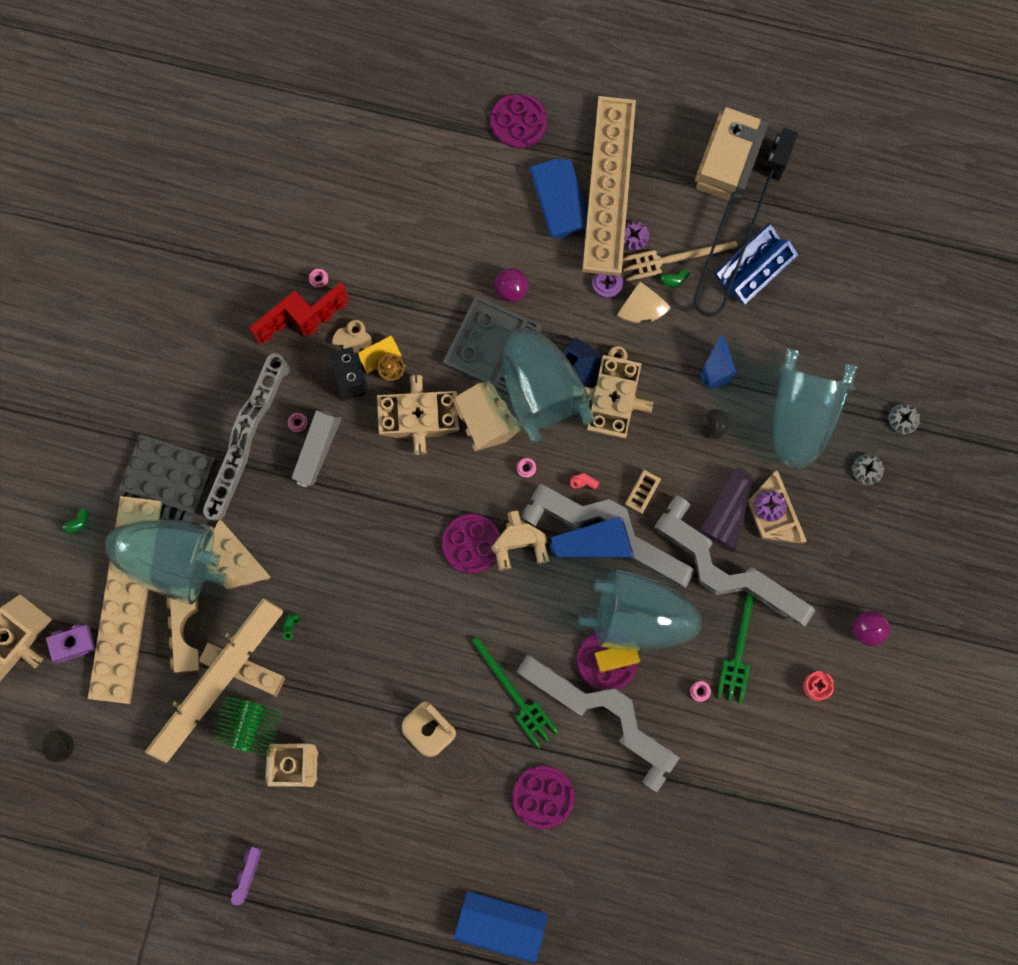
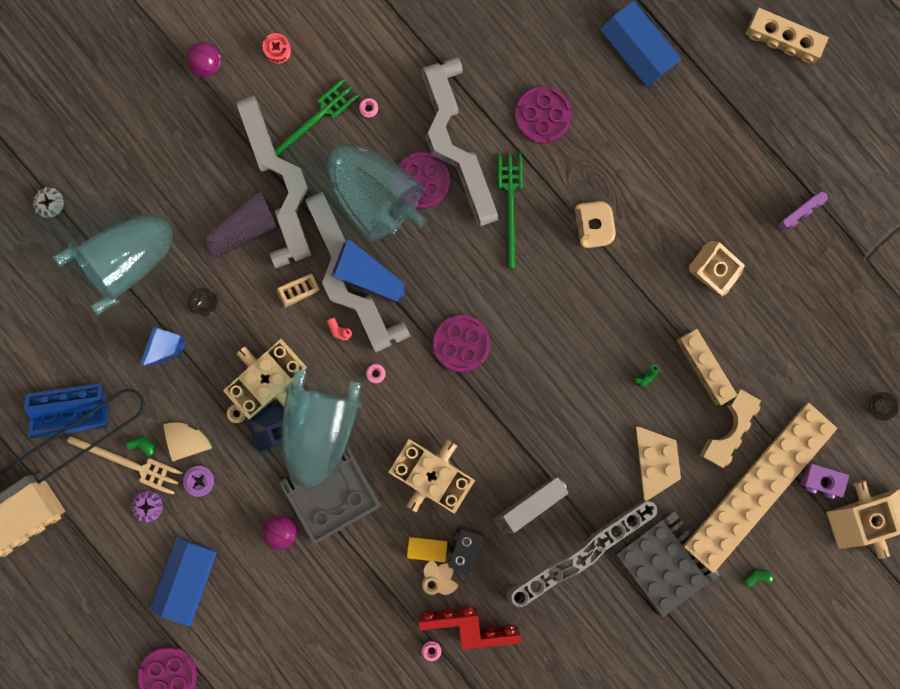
camera: 140 degrees left, 10 degrees up
clear light blue windscreen [104,519,226,605] -> none
tan piece [145,598,283,763] -> none
green piece [210,696,283,757] -> none
bright pink plate [288,413,308,432] -> none
pearl gold wheel [377,353,405,381] -> none
tan wedge [453,381,521,451] -> none
tan connector [491,511,550,571] -> none
tan plate [582,96,636,276] -> none
yellow slope [595,643,640,673] -> none
tan wing [747,471,807,544] -> none
medium lavender gear [754,490,787,522] -> none
light grey gear [852,453,885,485] -> none

